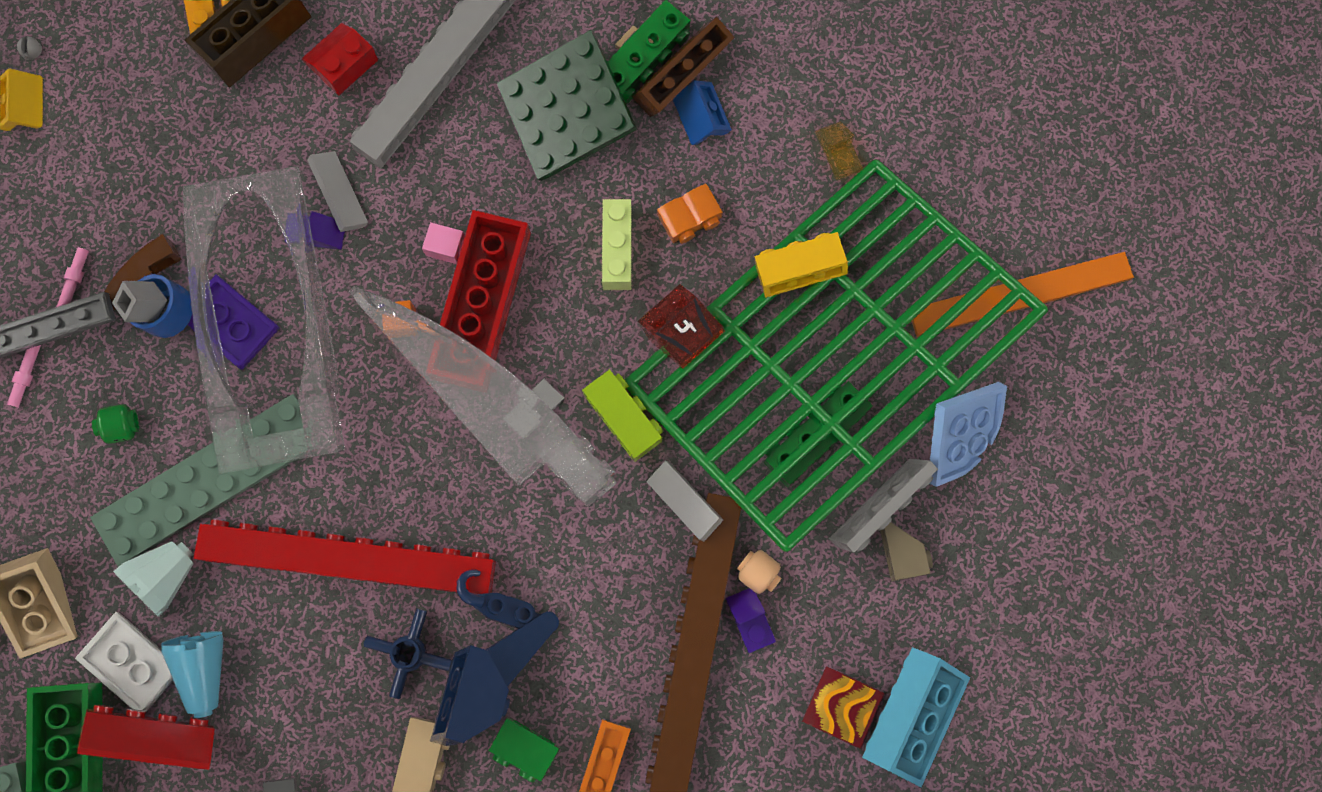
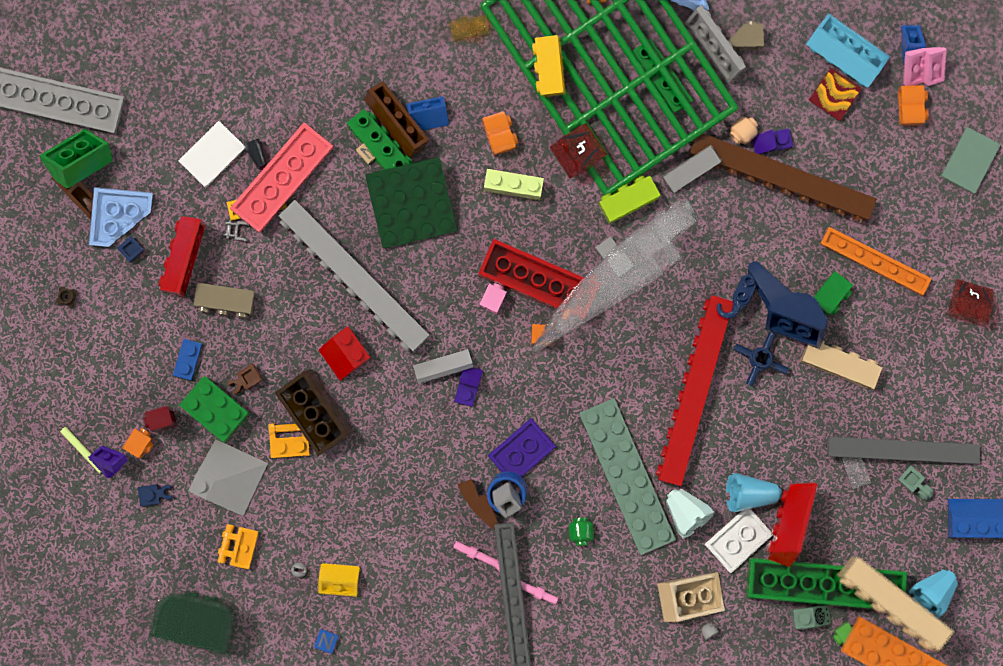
camera: 85 degrees left, 5 degrees up
clear windscreen [183,166,345,474] -> none

